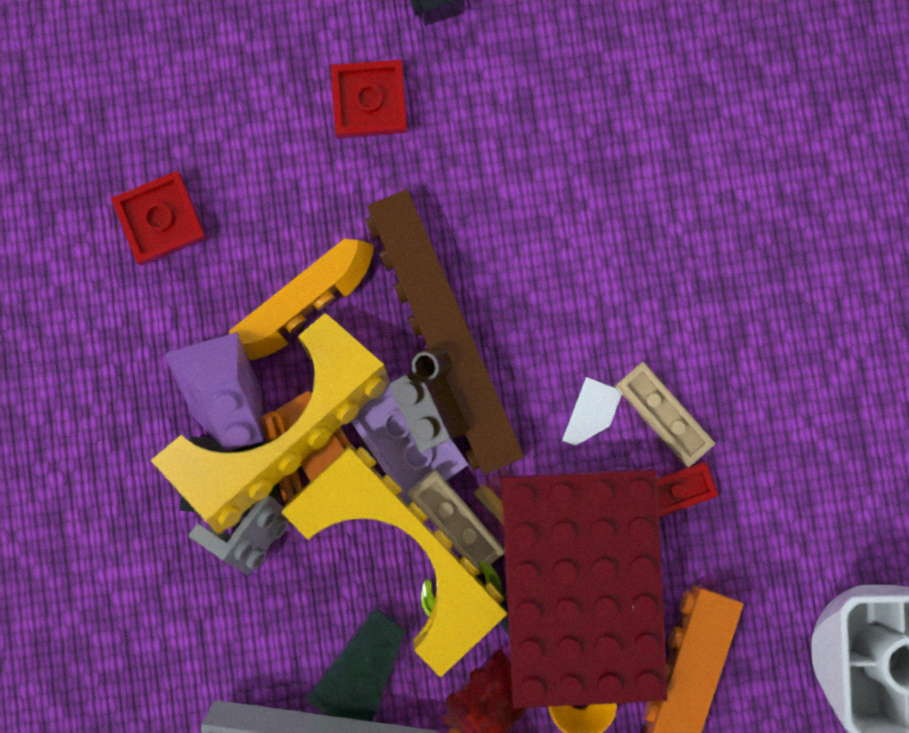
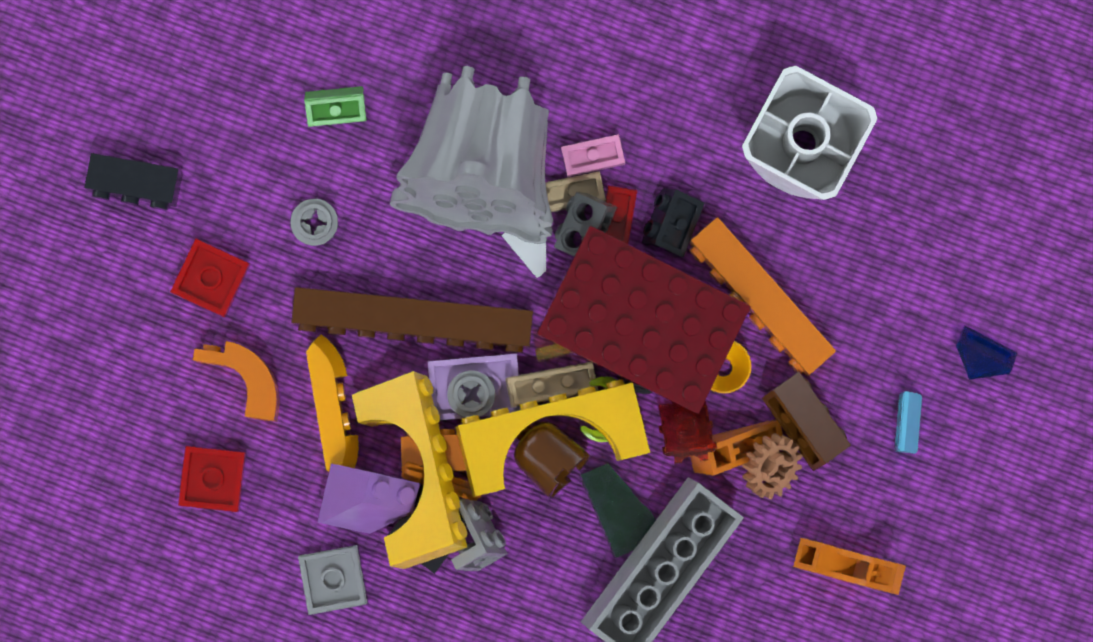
camera: 60 degrees left, 0 degrees up
dark brown hinge [389,348,470,453] -> none
none -> orange arch [193,341,280,422]
none -> light grey gear [291,199,338,246]
none -> light grey tile [298,545,368,615]
none -> bright green slope [304,86,367,127]
none -> light grey piece [390,66,553,244]
none -> light grey gear [447,371,495,418]
none -> reddish brown cylinder [514,422,590,497]
none -> dark grey brick [554,192,617,256]
none -> bright pink plate [561,134,625,177]
none -> black bracket [642,188,705,258]

